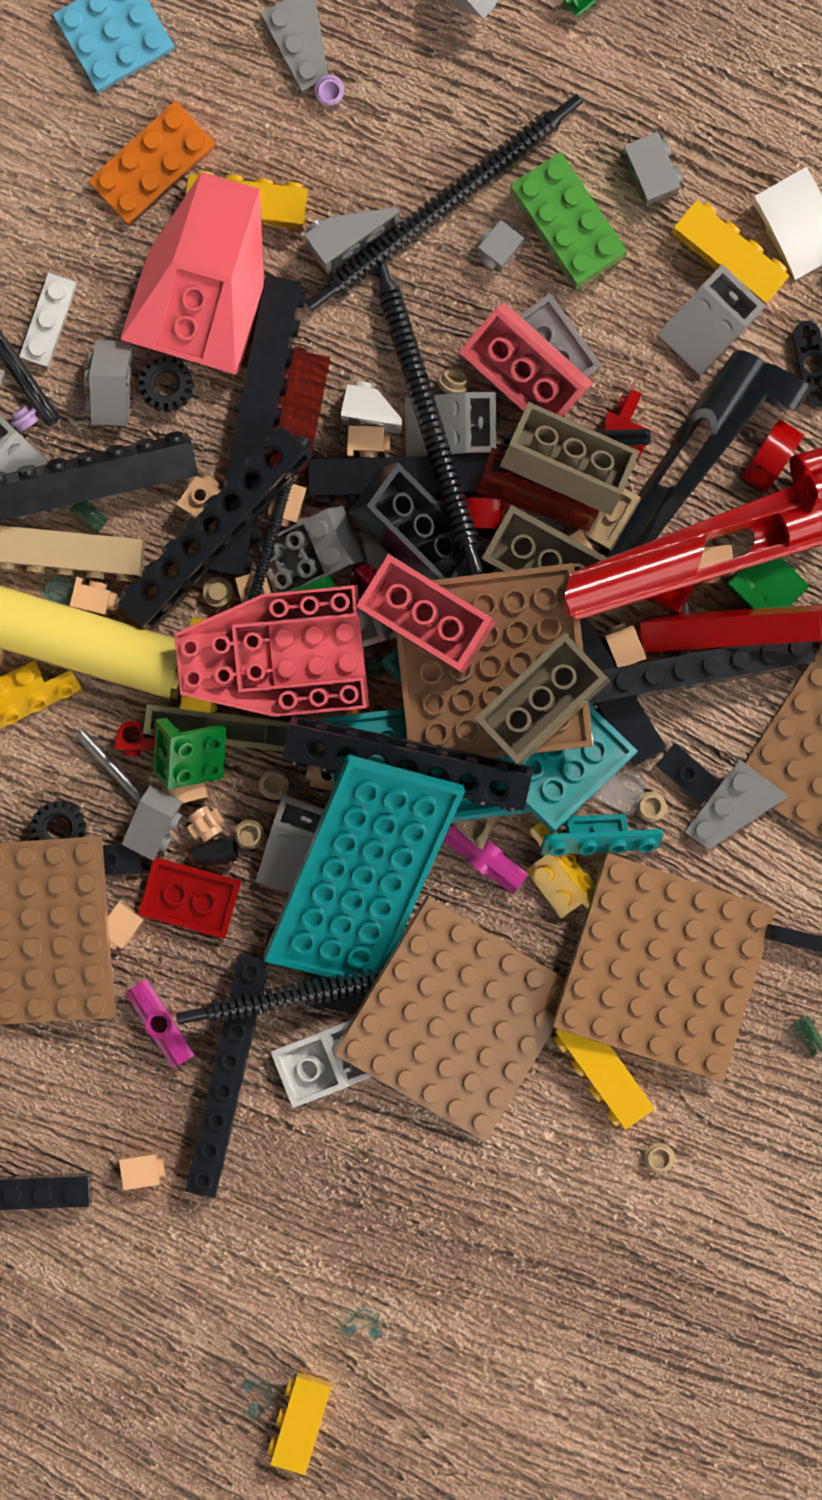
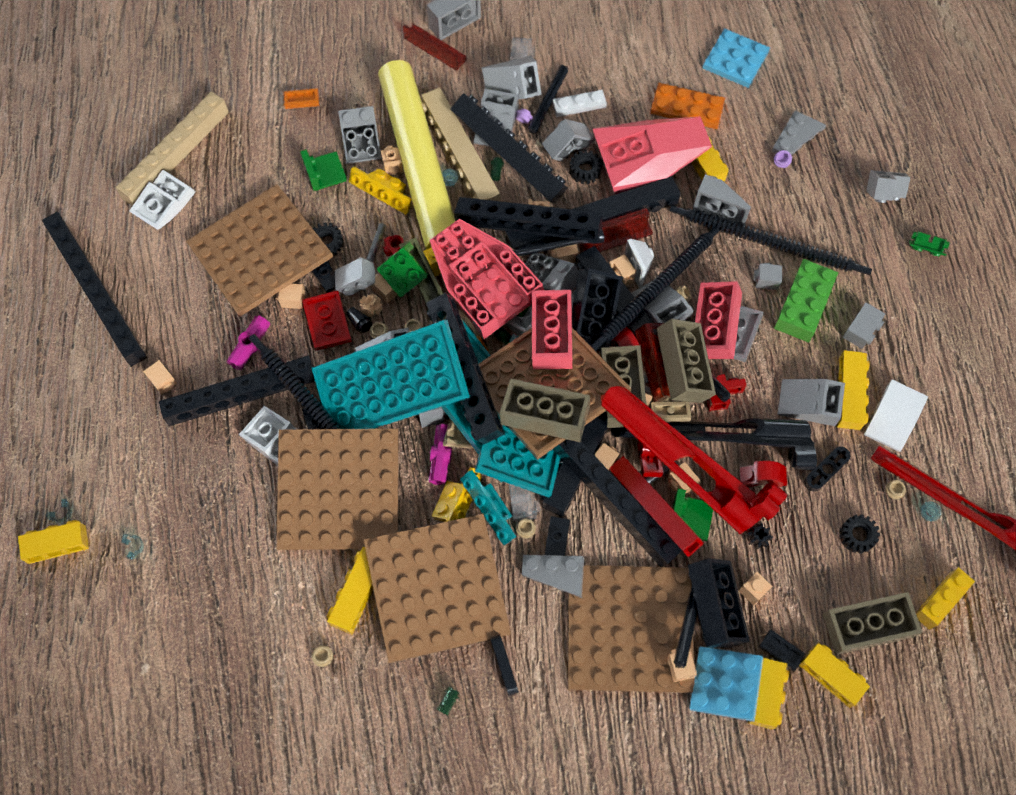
camera: 55 degrees right, 20 degrees down
light nougat brick [70,577,118,617] -> none

